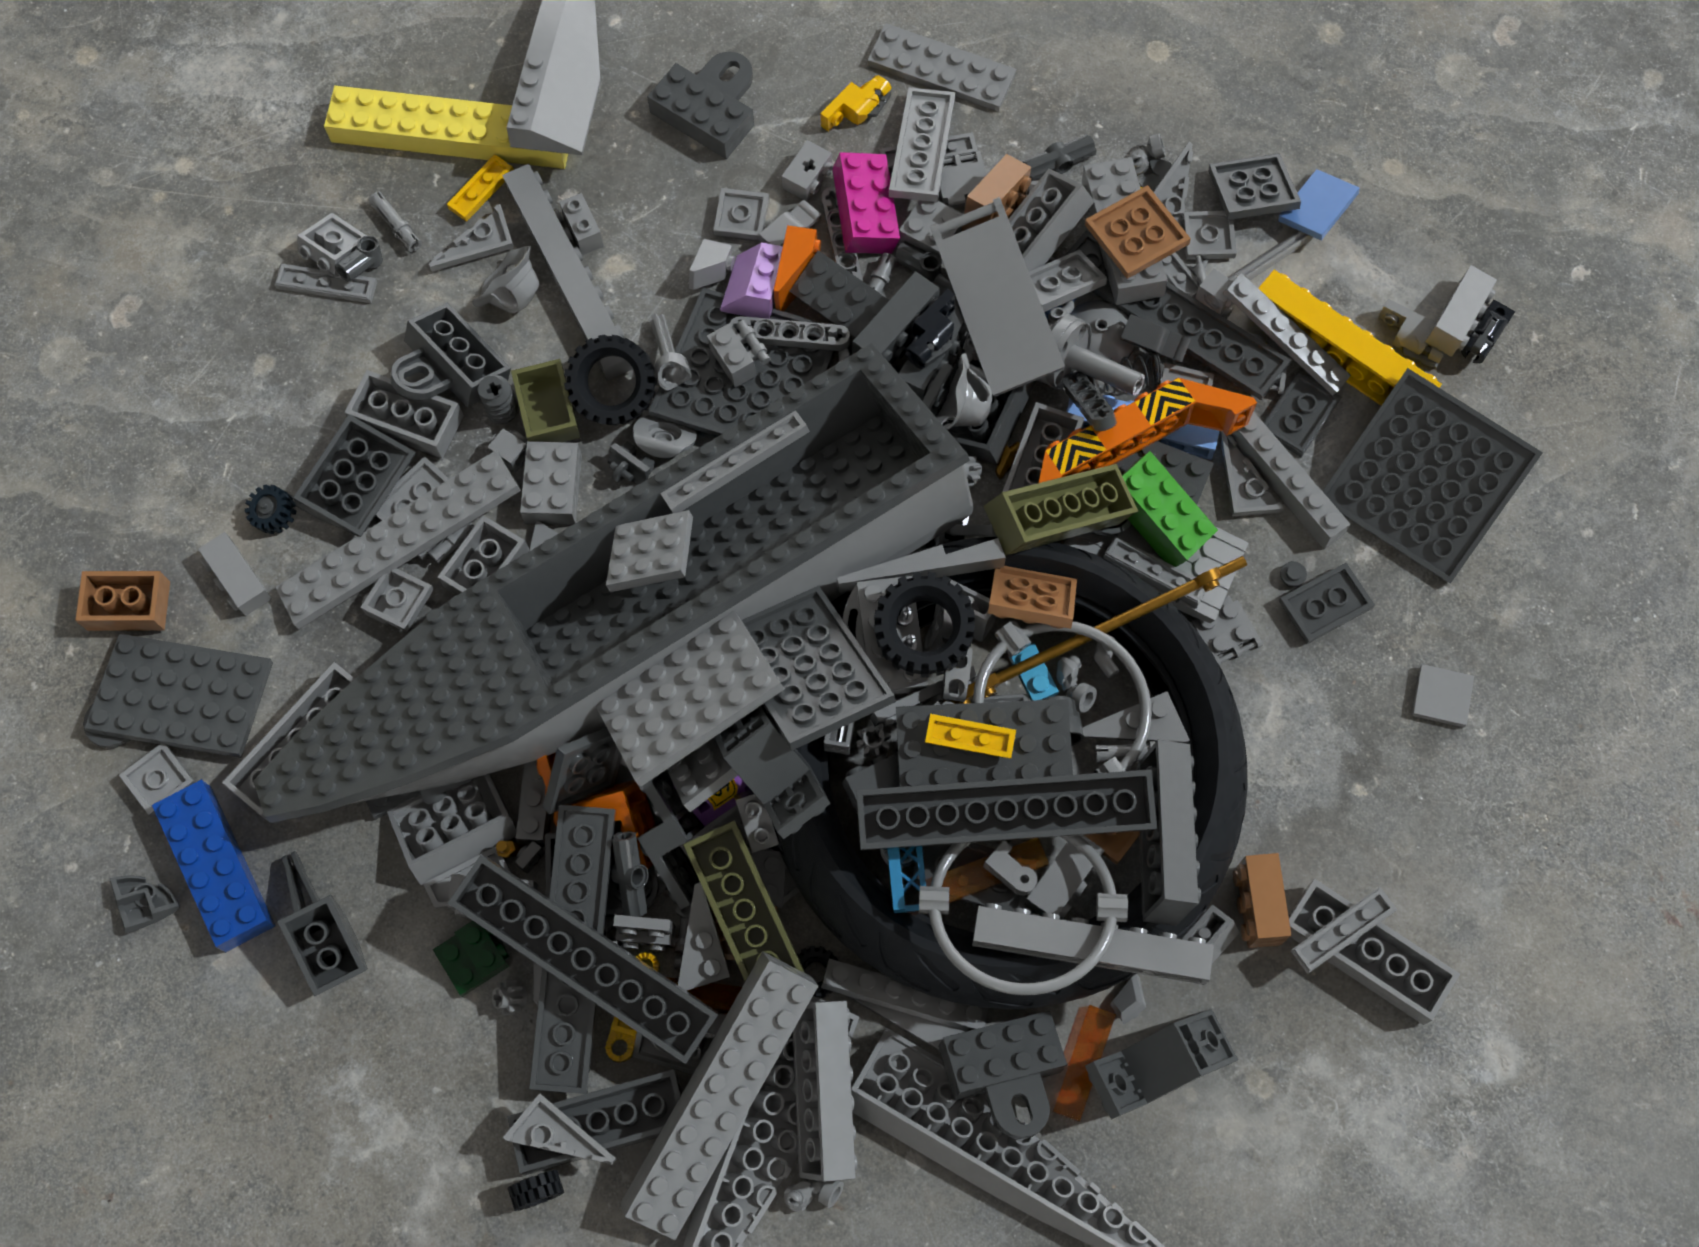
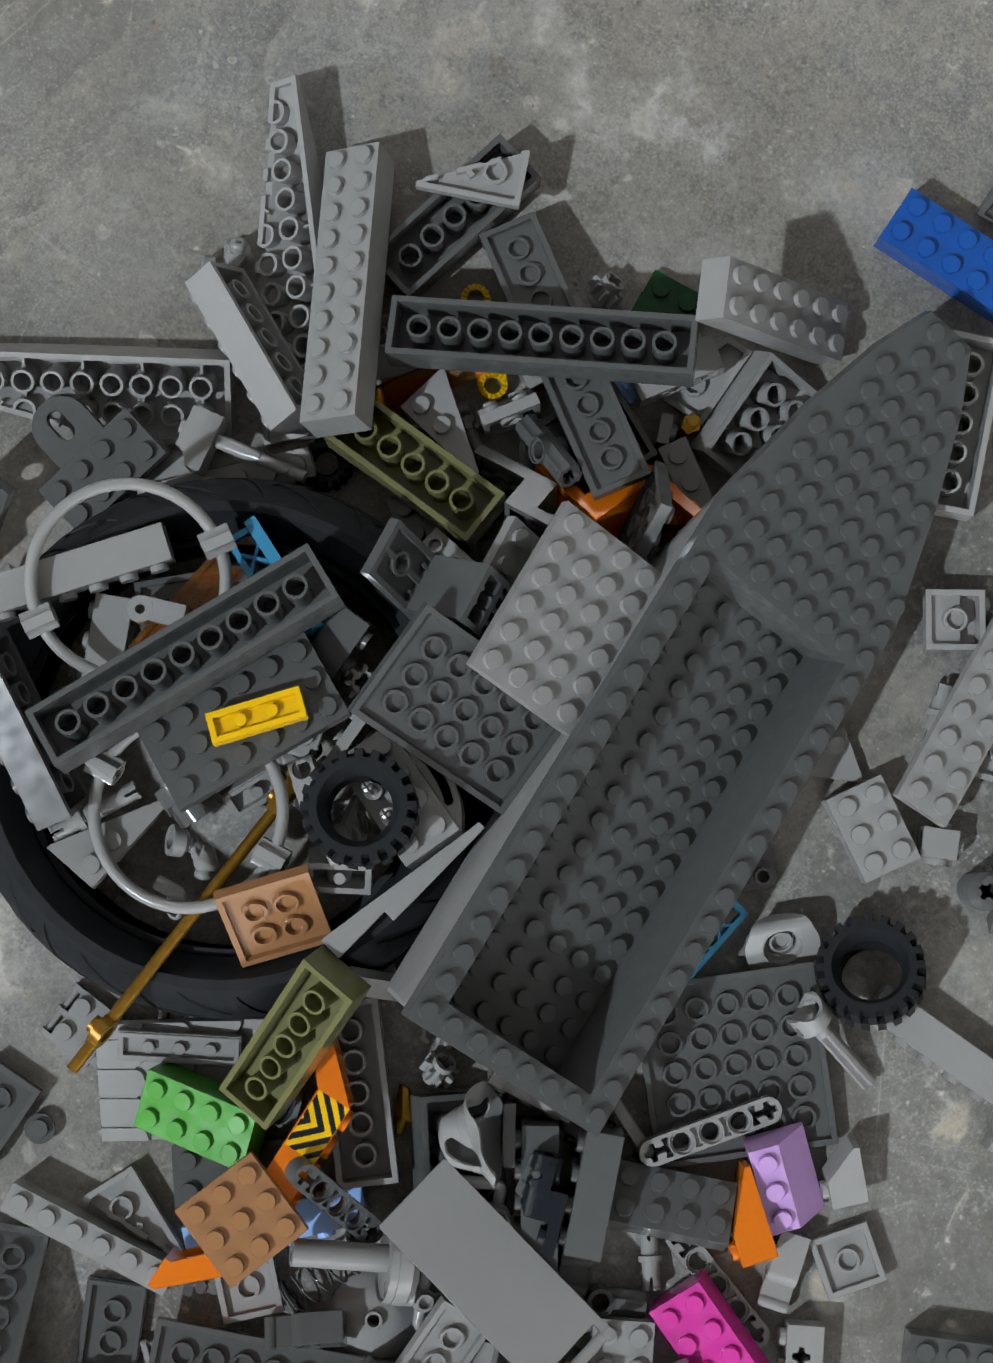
camera: 155 degrees right, 15 degrees up
dark grey slope [277,851,368,997] -> none
light grey brick [438,515,529,595] -> none
black tyre [508,1170,564,1211] -> none
olive piece [511,359,581,442] -> none
light grey plate [606,510,693,592] -> none
dark grey hips [607,441,655,485] -> none
light grey plate [660,410,810,513] -> none
light grey brick [707,320,770,388] -> none
medium azure plate [1009,643,1059,701] -> none
clear orange tile [1053,1005,1116,1122] -> none
none -> medium nougat plate [174,1151,309,1289]
none -> light grey piece [175,405,308,483]
none -> light grey brick [695,256,849,364]

